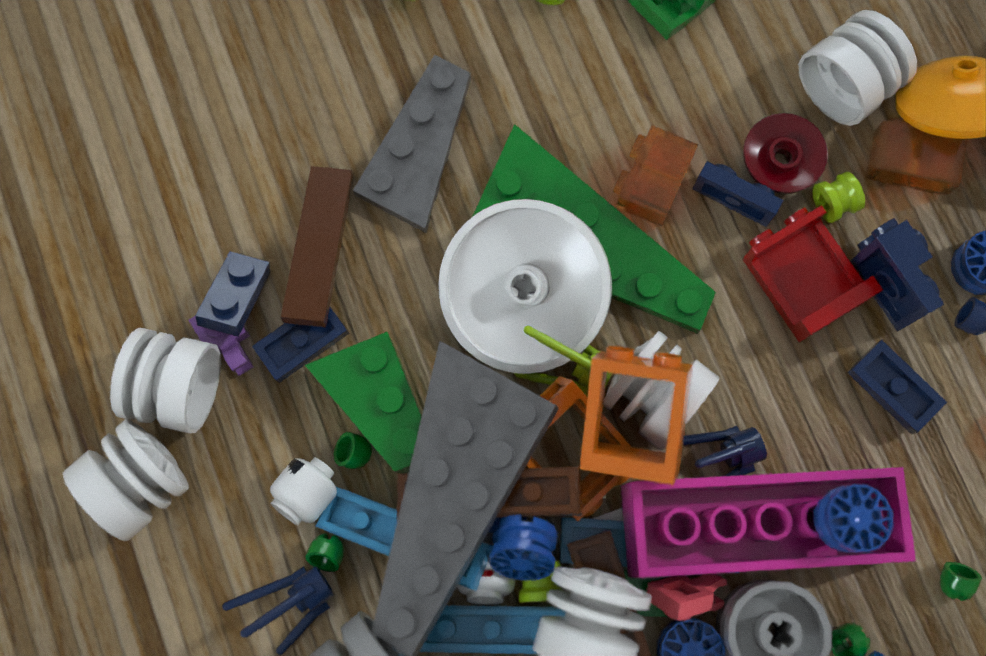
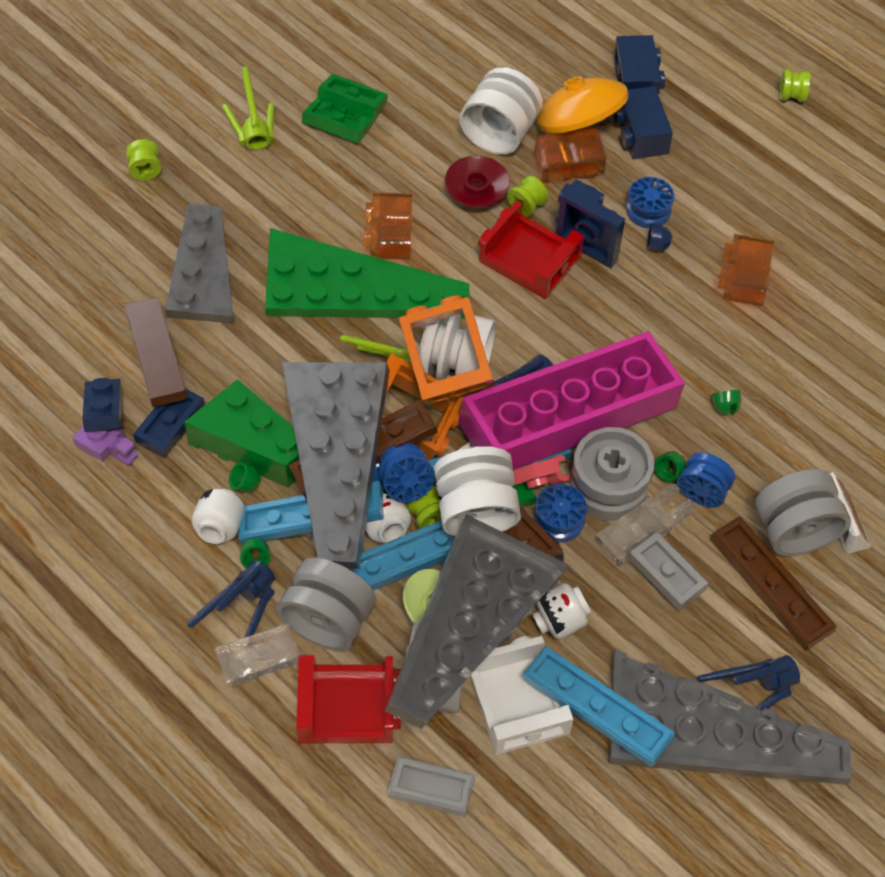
camera: 30 degrees left, 20 degrees down
white wheel [62,419,189,541] -> none
white wheel [110,327,221,433] -> none
white dish [439,199,612,374] -> none
dark blue plate [692,161,784,227] -> none
blue wheel [814,484,893,553] -> none
dark blue plate [847,340,947,434] -> none

